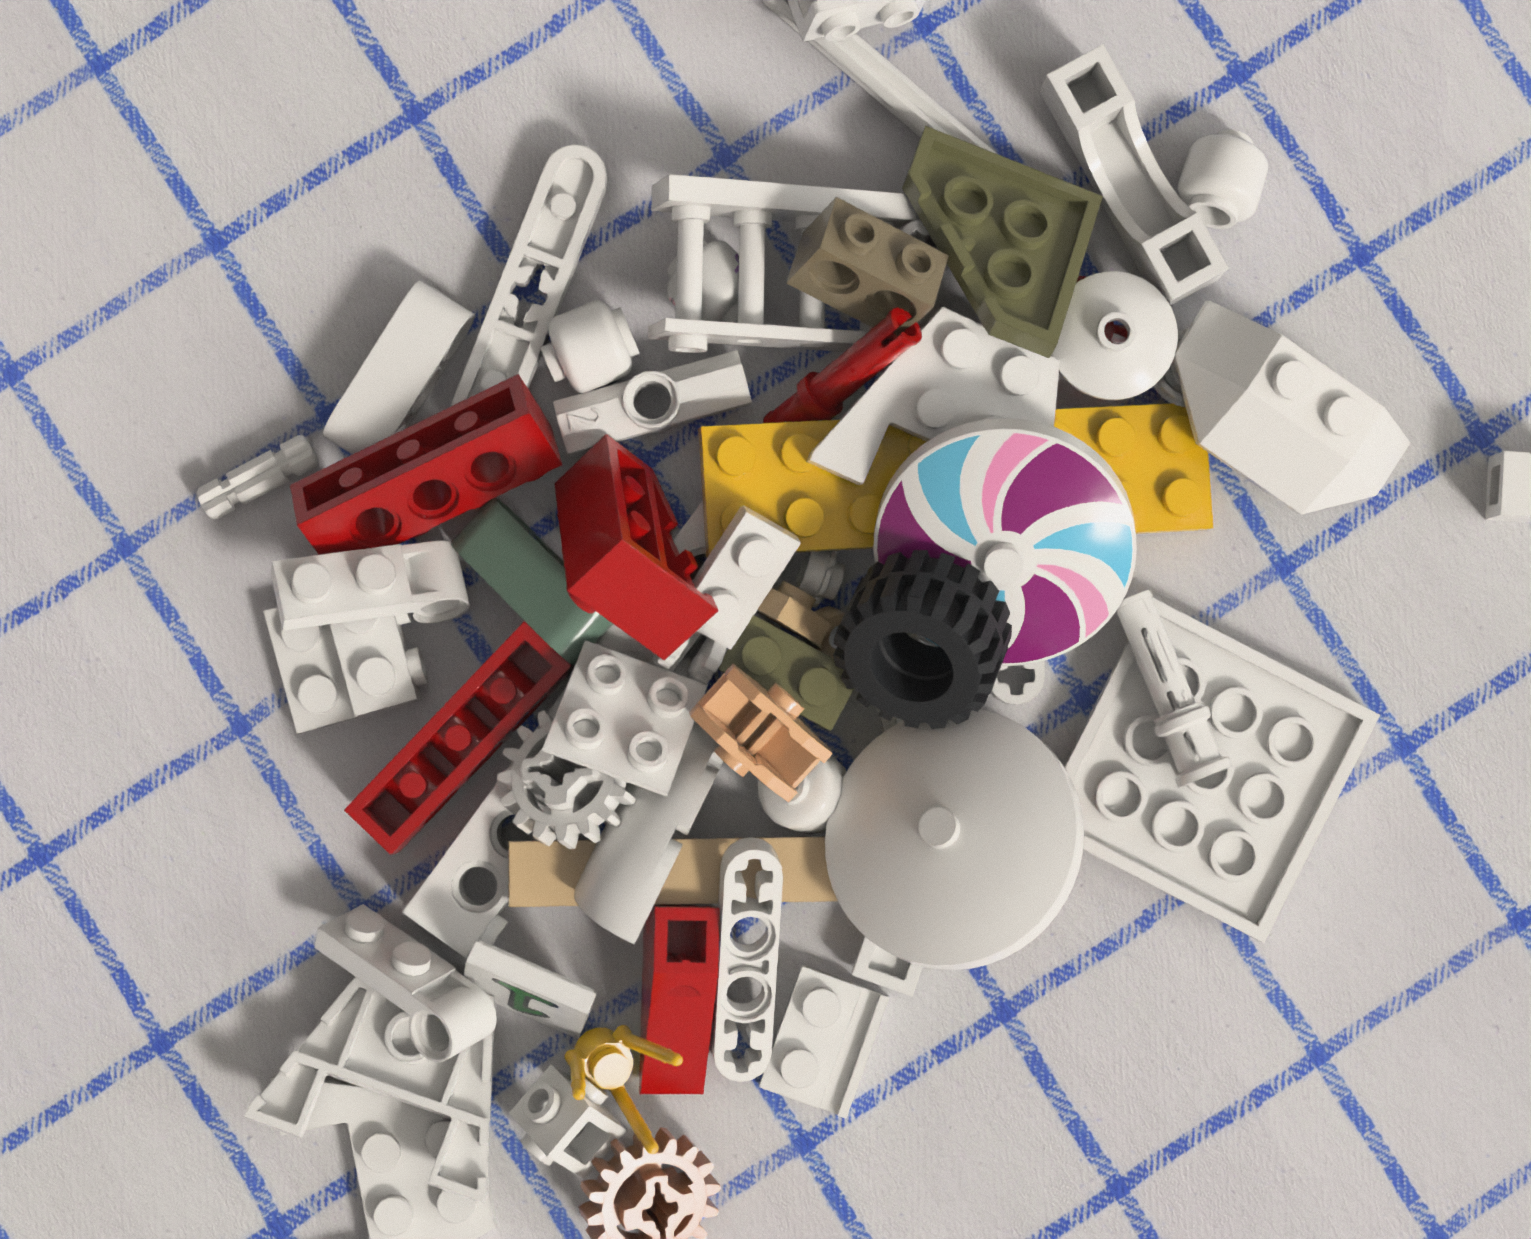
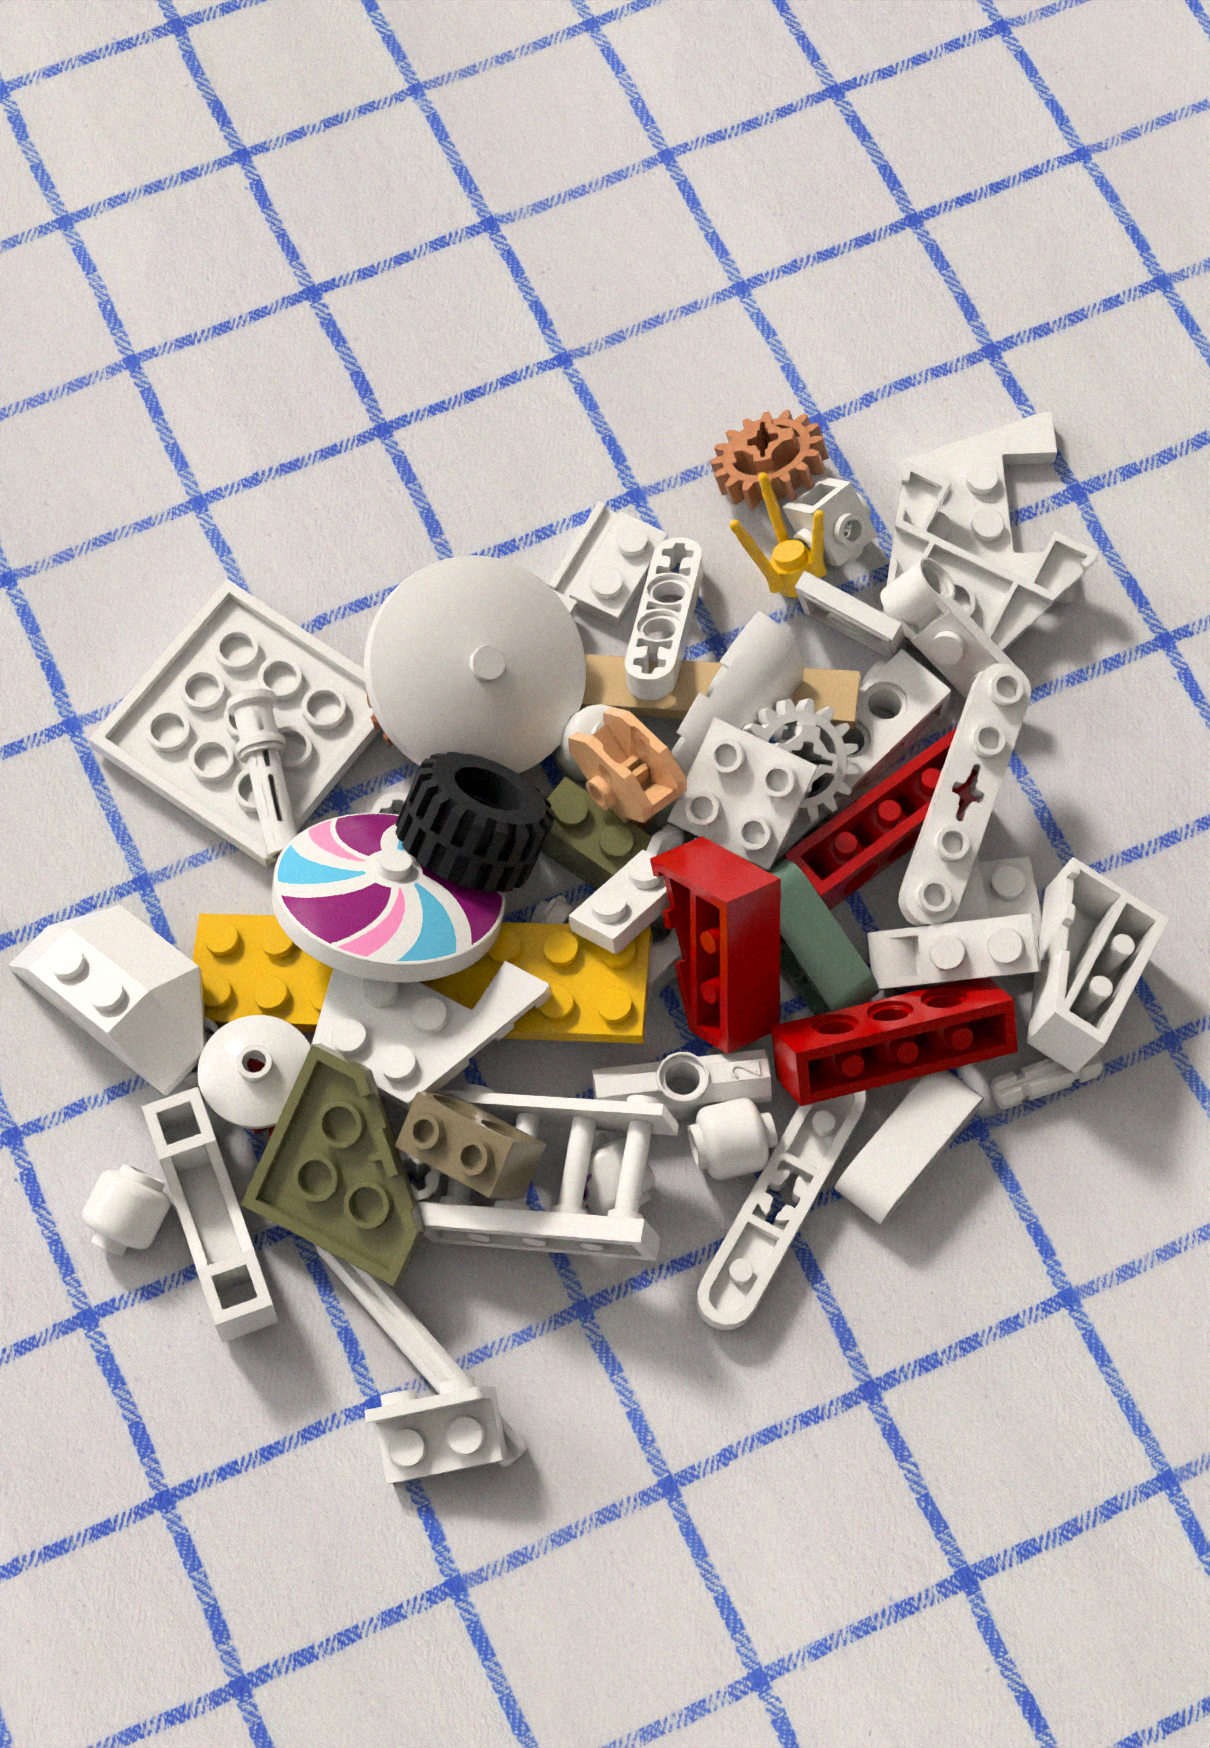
camera: 170 degrees left, 20 degrees down
red slope [639,904,720,1095] -> none
tan plate [757,581,845,659] -> none
red pin [763,307,922,423] -> none
none -> white piece [898,662,1032,927]
none -> white wedge [1027,857,1170,1074]

